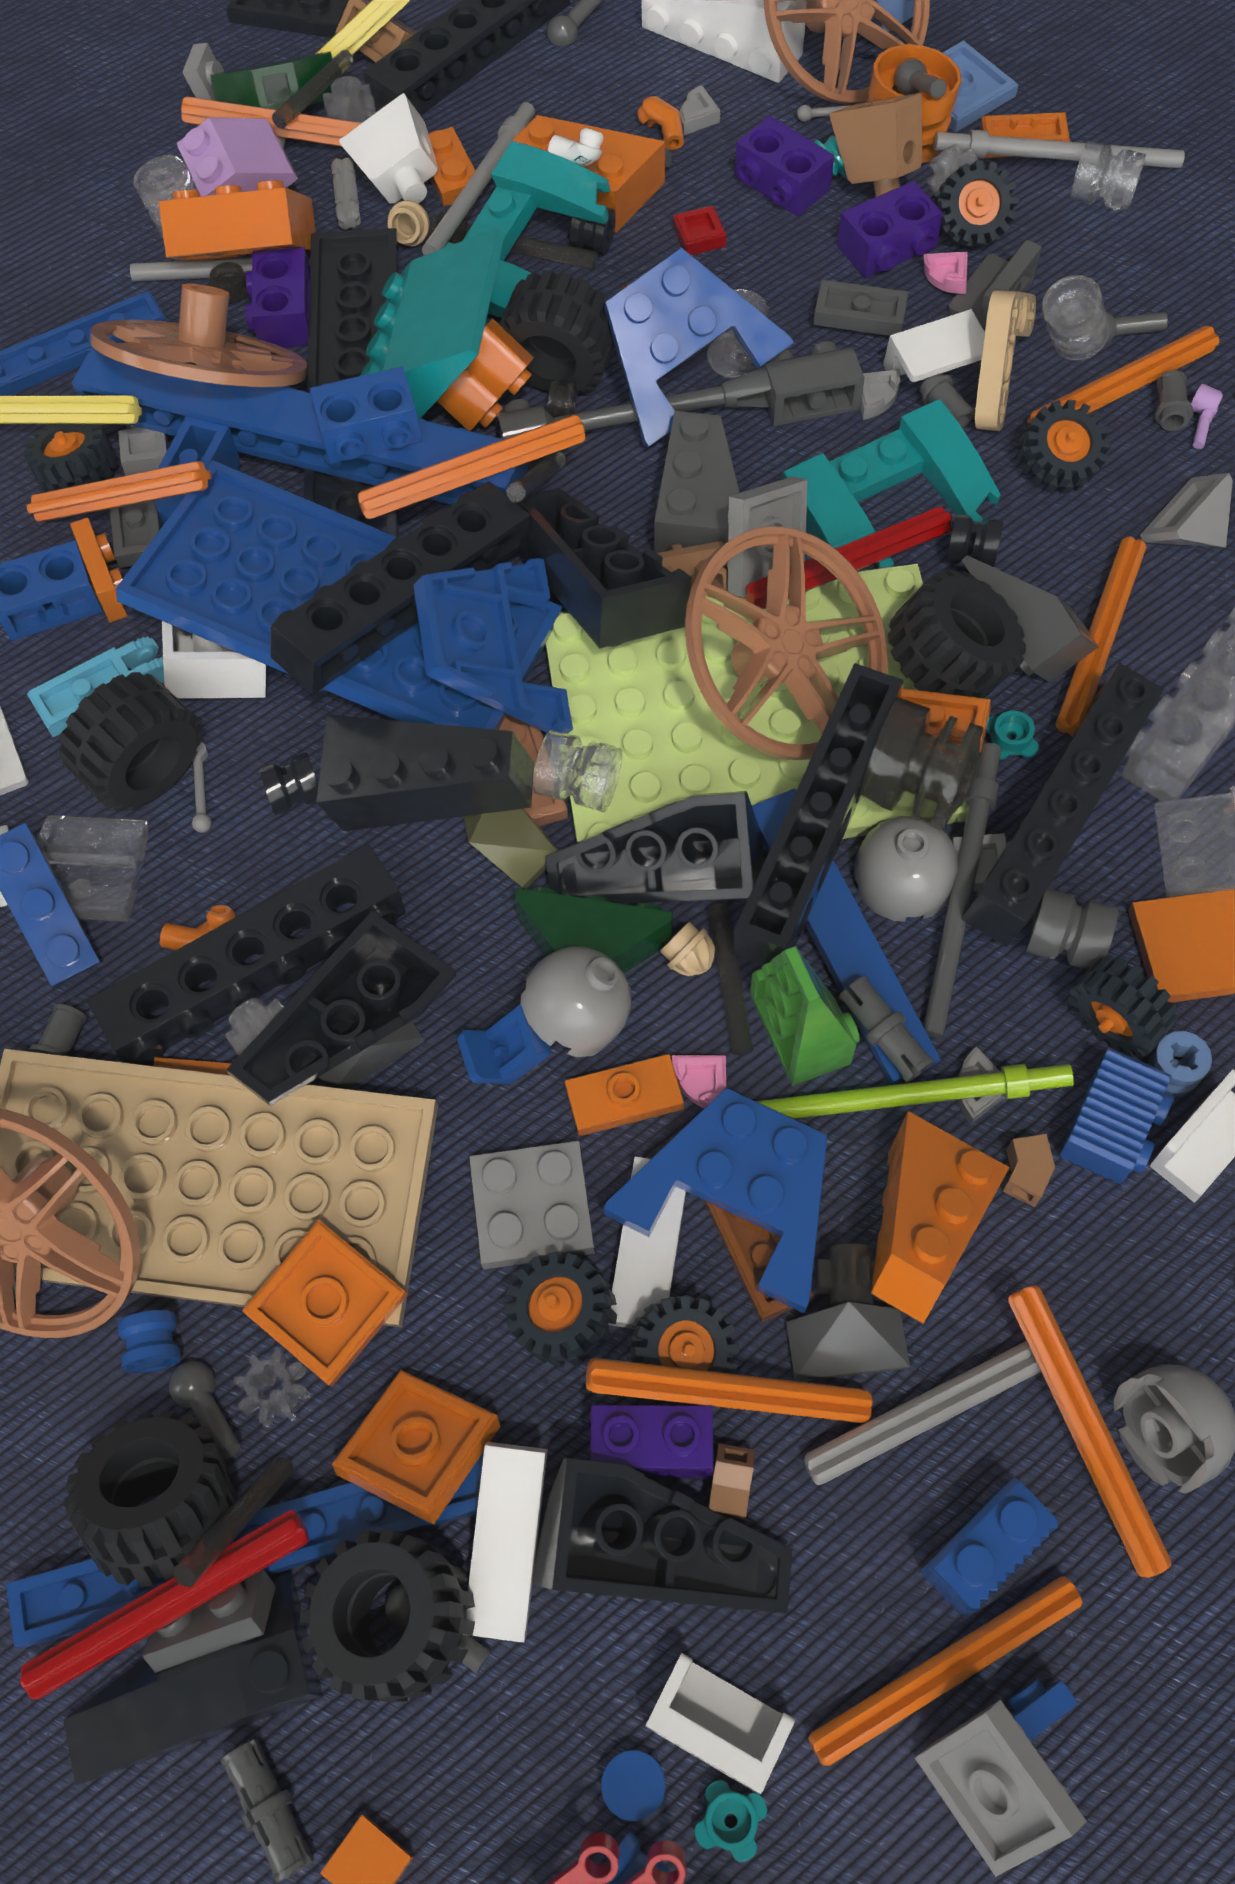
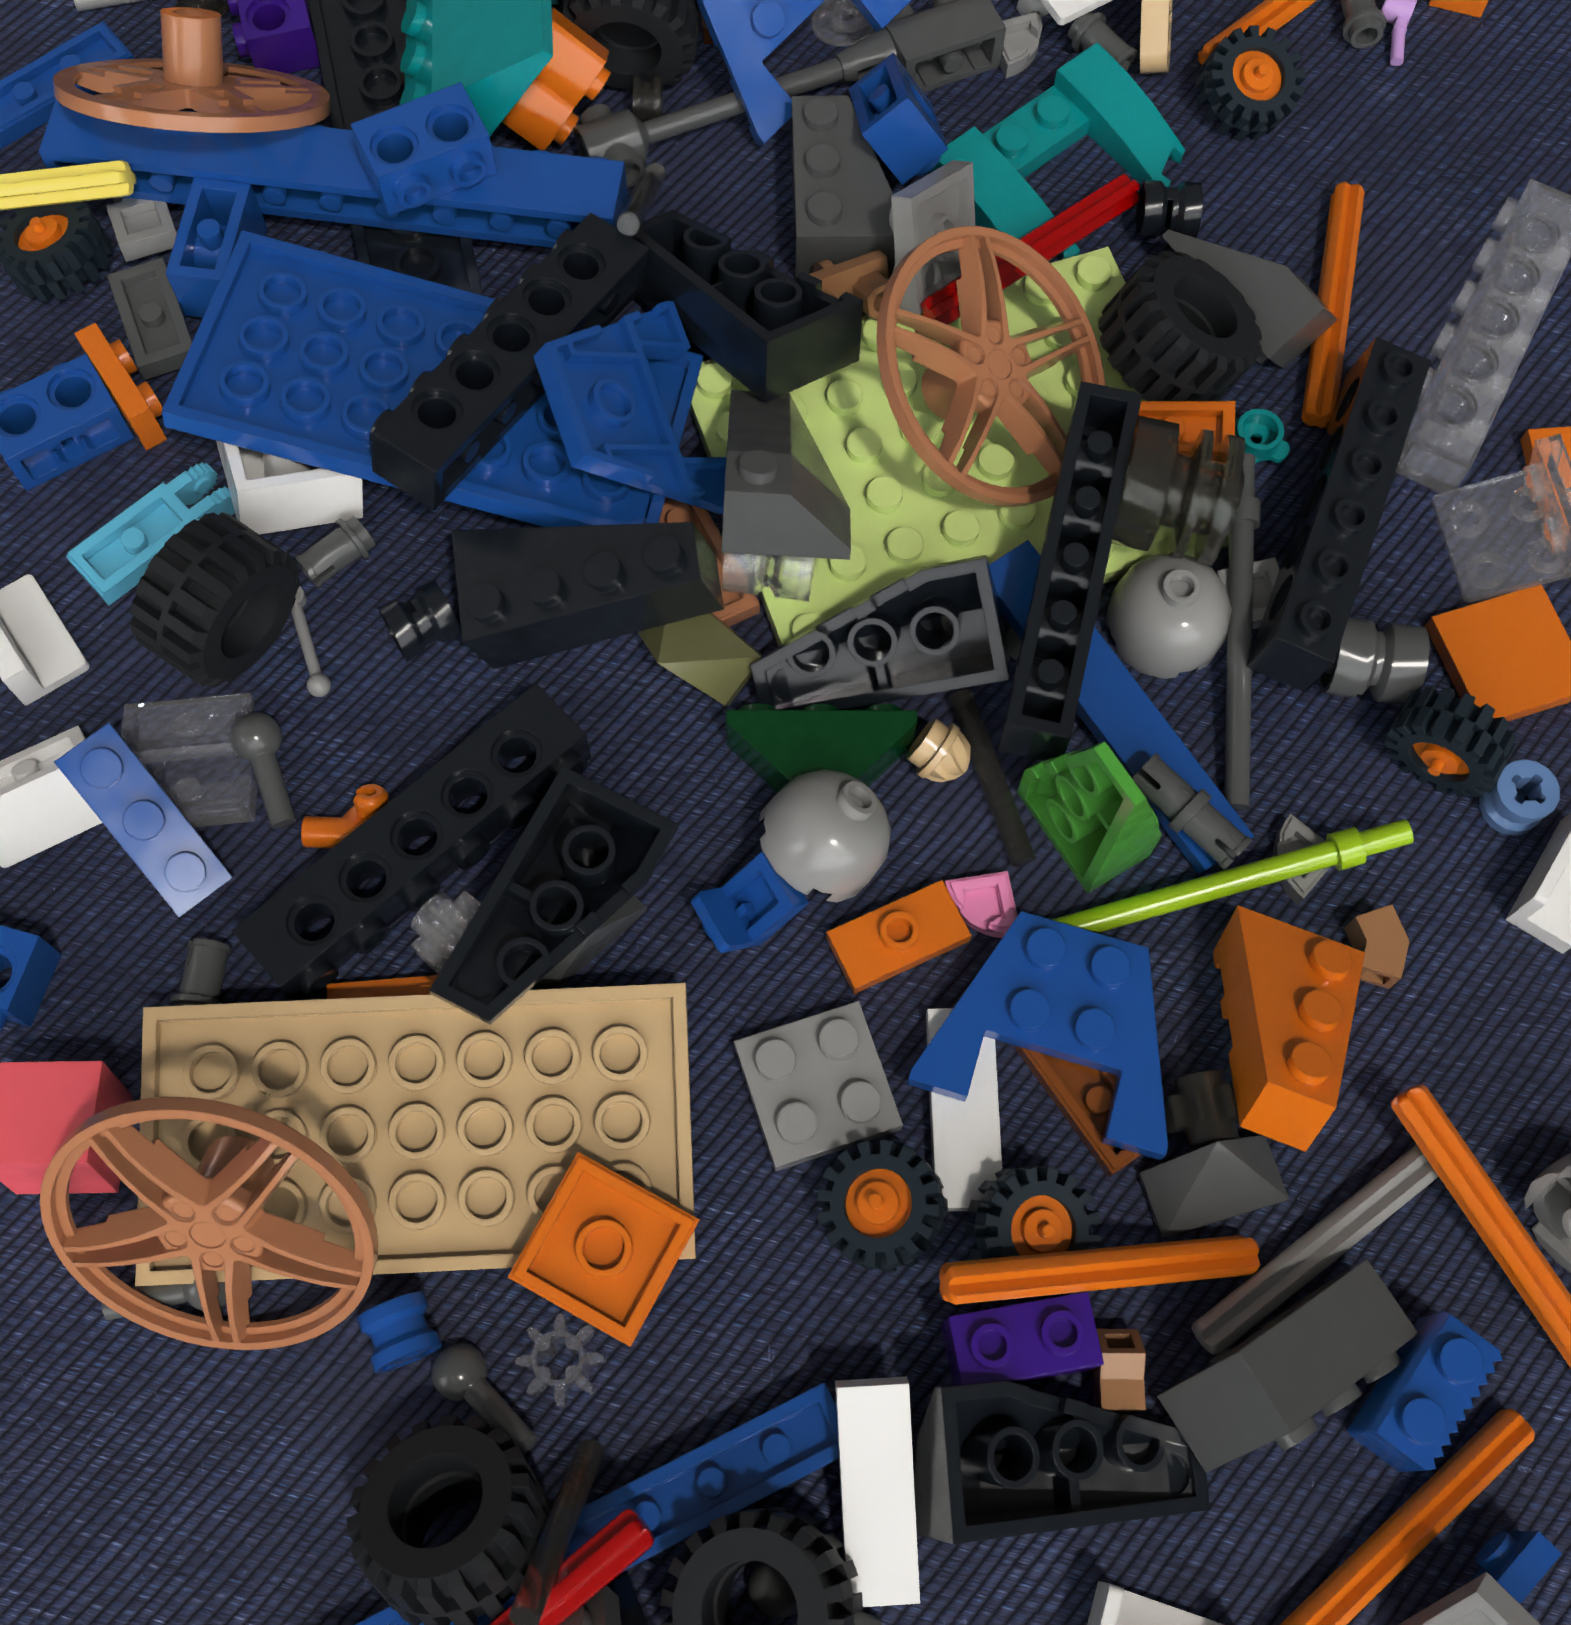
camera: 15 degrees left, 5 degrees up
orange axle [26,461,212,522] -> none
orange tile [332,1370,500,1525] -> none
orange axle [357,415,586,520] -> none
blue brick [1059,1047,1174,1184] -> none
light grey slope [1140,473,1233,548] -> none
none -> dark grey bar [230,712,297,829]
none -> dark grey pin [294,516,376,589]
none -> dark grey wedge [722,390,851,560]
none -> blue brick [849,53,948,185]
none -> dark grey wedge [1157,1259,1418,1473]

